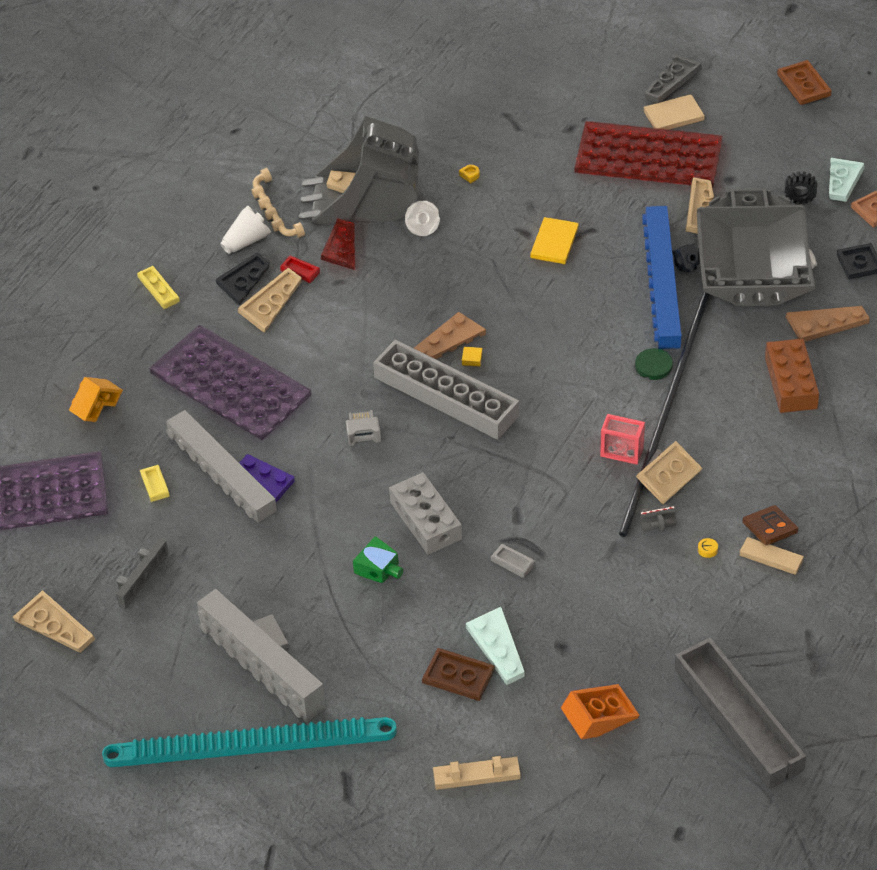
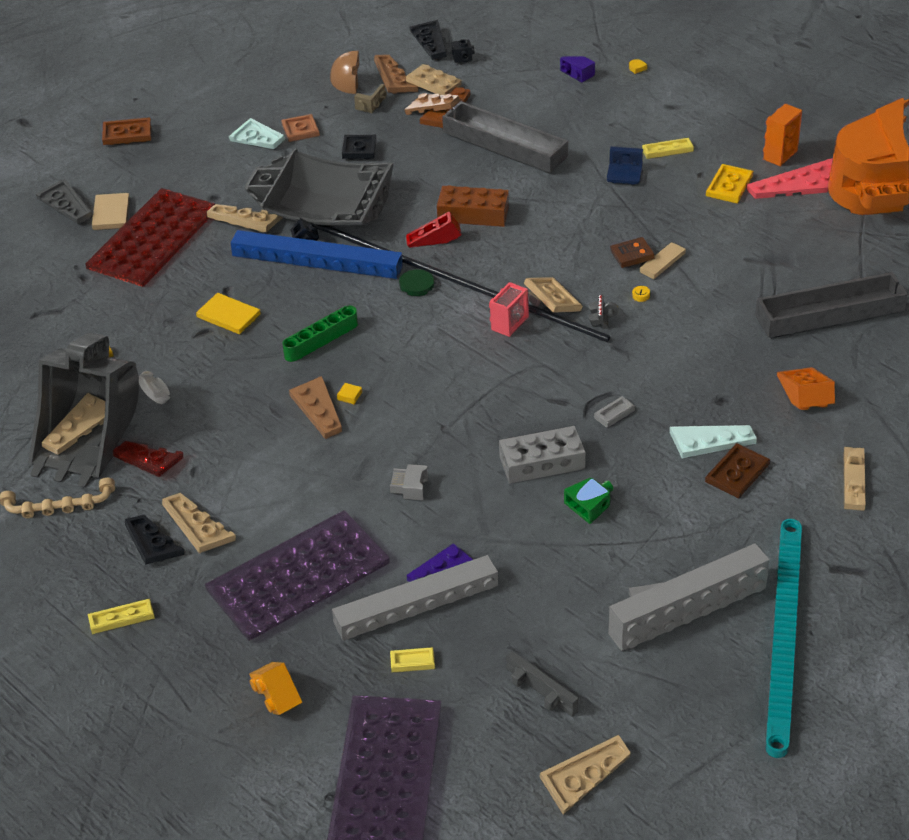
camera: 75 degrees left, 5 degrees down
white cone [220,206,271,254] -> none
red tile [280,255,320,283] -> none
light grey brick [373,340,520,440] -> none
black tyre [785,171,817,204] -> none
medium nougat wing [786,306,870,342] -> none
none -> green beam [282,305,358,362]
none -> red slope [406,211,462,248]

